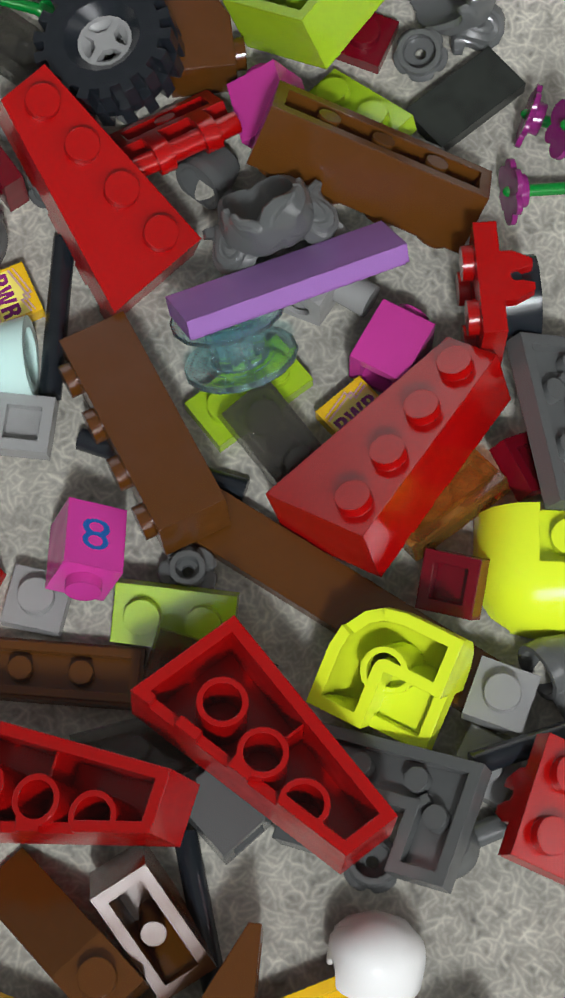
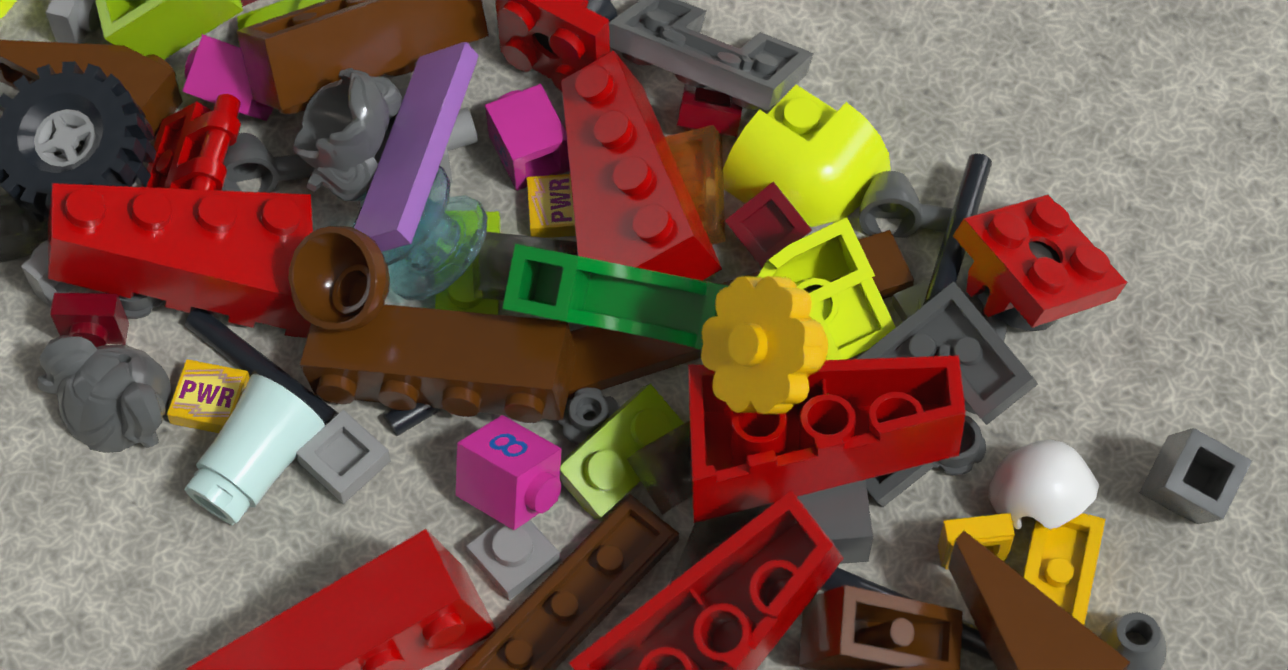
camera: 55 degrees left, 10 degrees down
light grey plate [461,655,542,737] -> none
none -> reddish brown piece [288,226,390,331]
none -> green arch [502,244,728,350]
none -> yellow plant [701,276,828,414]
none -> yellow tile [937,513,1015,570]

